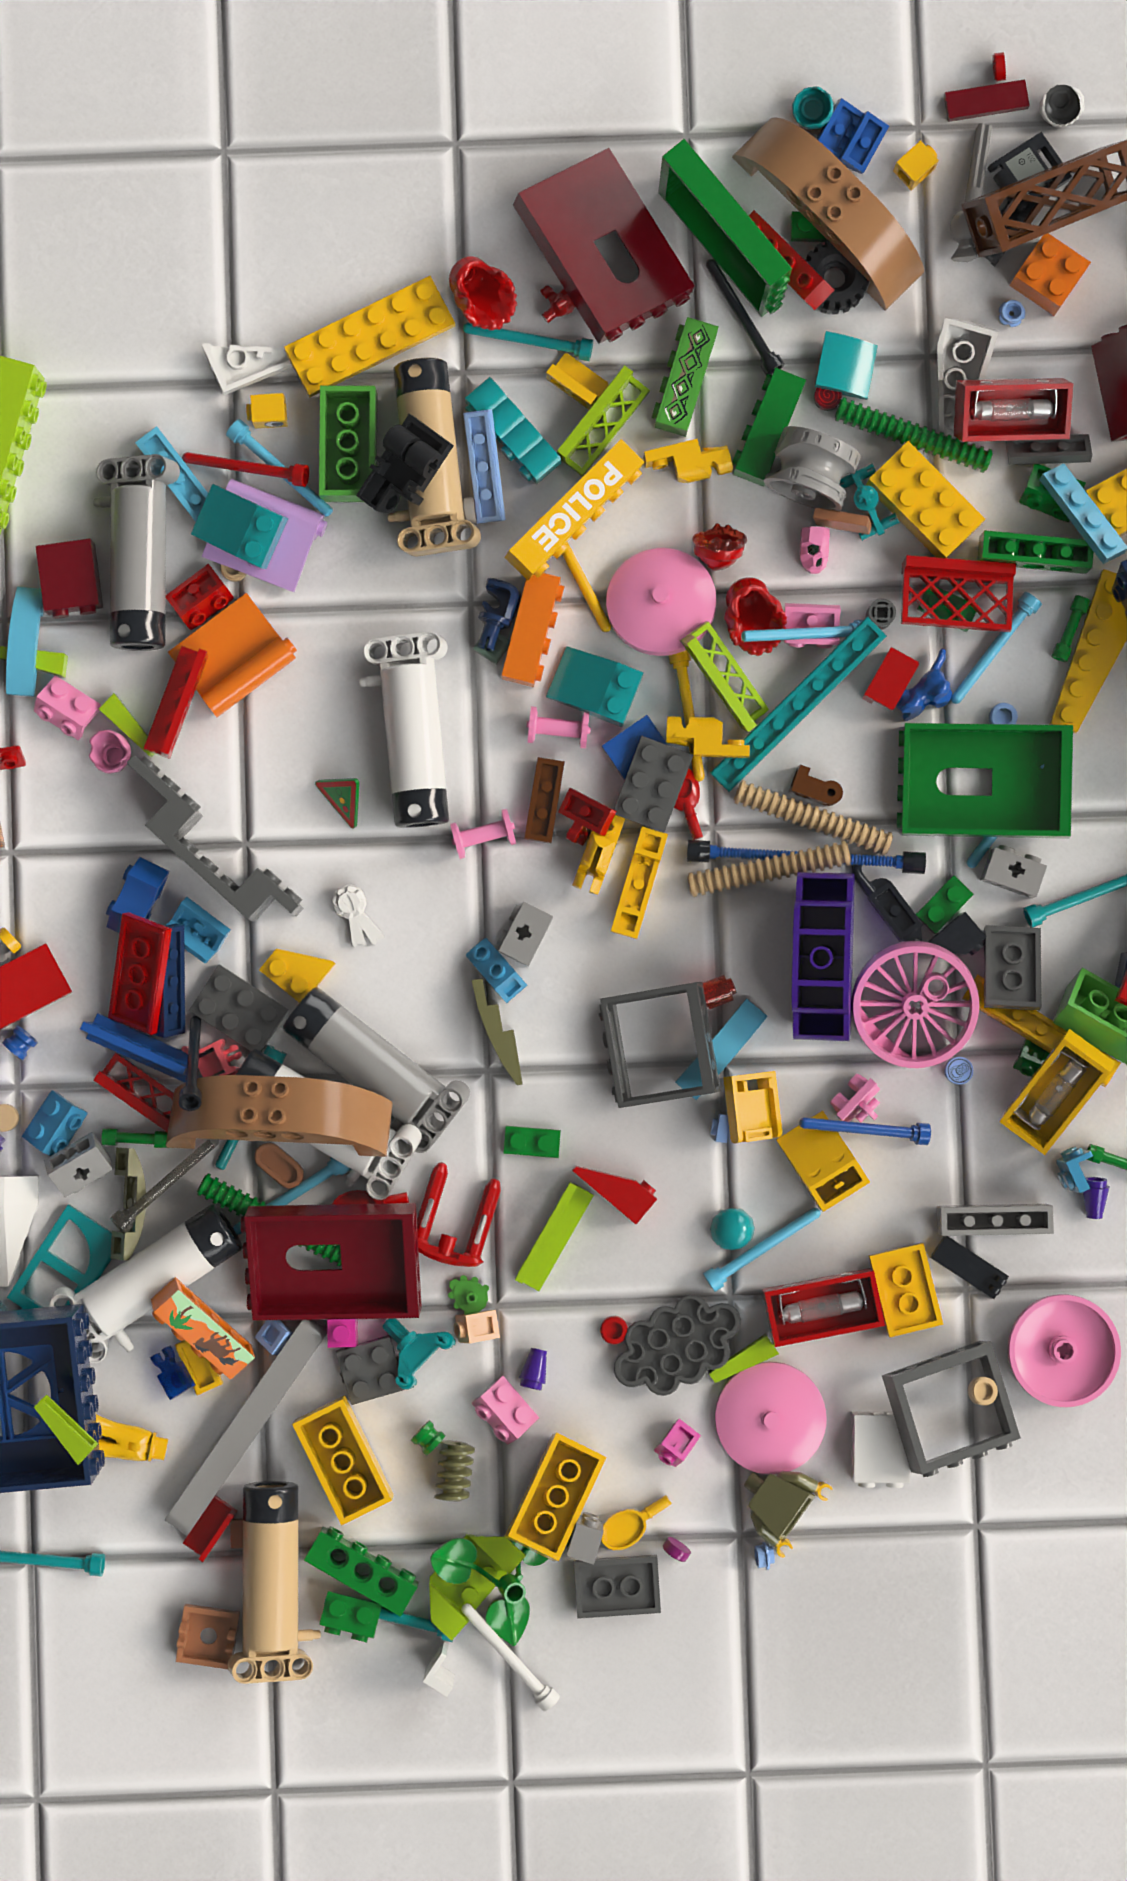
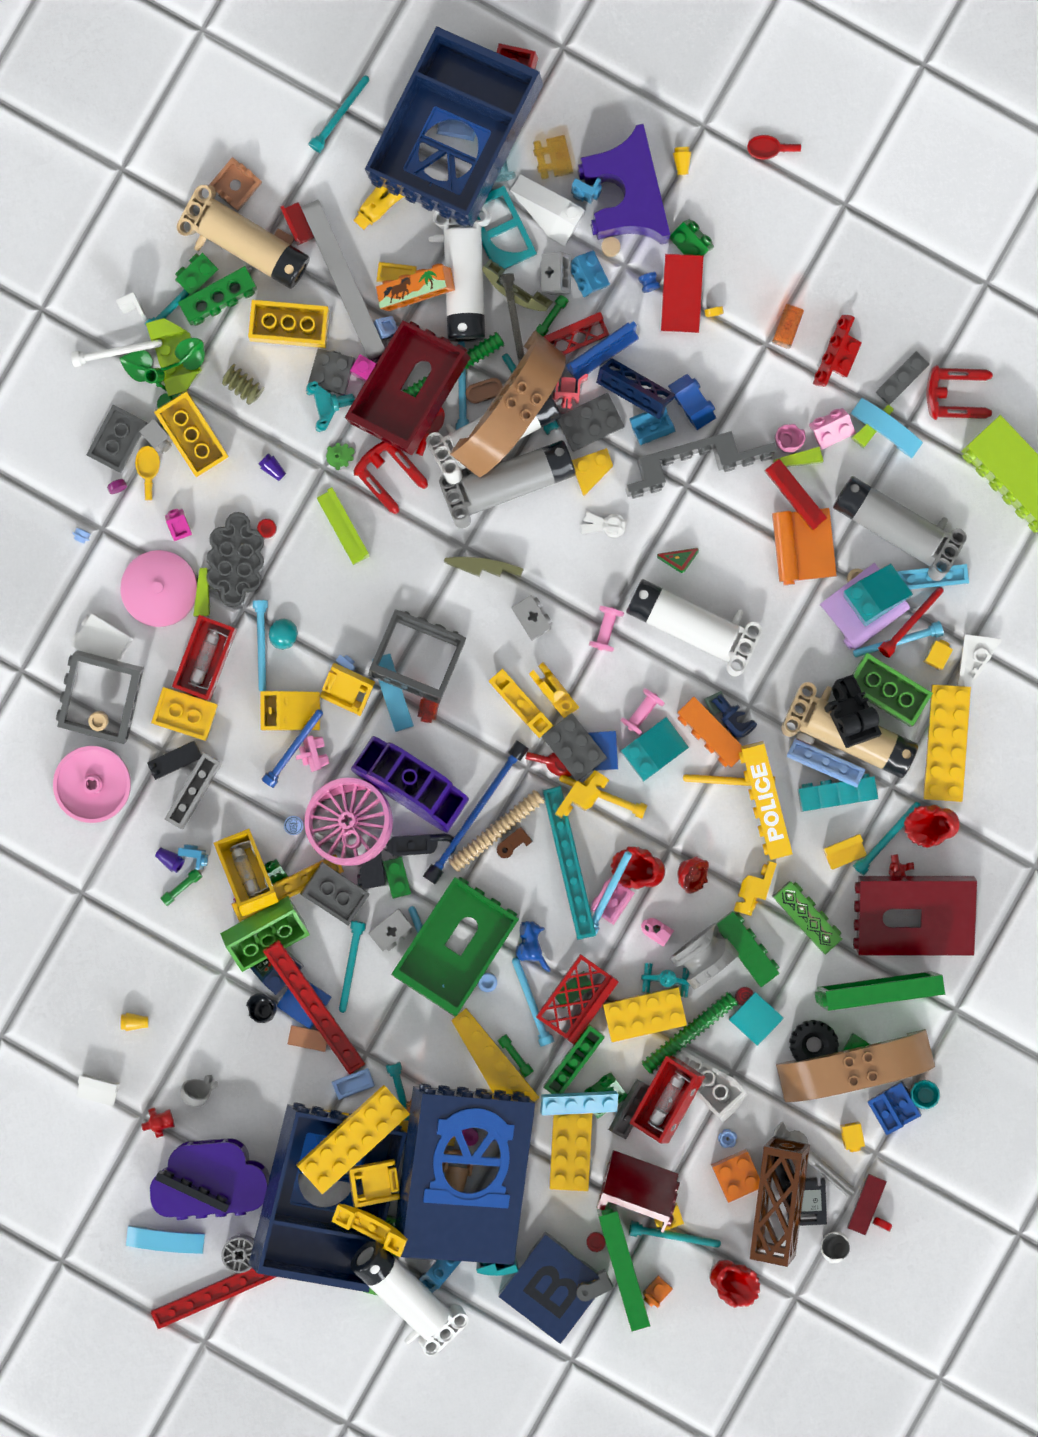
camera: 125 degrees right, 0 degrees up
lime piece [34,1395,98,1465] -> none
dark red brick [36,538,103,619] -> none
red tile [108,912,172,1035] -> none
clear blue plate [150,1345,196,1400] -> none
red bracket [166,563,234,630] -> none
black piece [178,1016,202,1111] -> none
green wheel [411,1420,446,1456] -> none
light nougat bracket [453,1310,500,1343] -> none
dark azure bracket [466,938,528,1003] -> none
bright pink bracket [472,1376,539,1445] -> none
green plate [503,1126,561,1158] -> none
reddish brown plate [524,757,565,844] -> none
lime fence [557,365,650,477] -> none
red plate [558,788,617,846] -> none
red slope [572,1165,657,1224] -> none
bright pink dish [606,548,716,656] -> none
lime fence [680,621,769,732] -> none
tan piece [688,841,851,897] -> none
black piece [706,259,785,376] -> none
olive torso [744,1471,833,1557] -> none
red brick [749,210,834,310] -> none
nougat tile [813,508,872,535] -> none
red panel [862,647,919,710] -> none
dark grey wheel [866,599,896,630] -> none

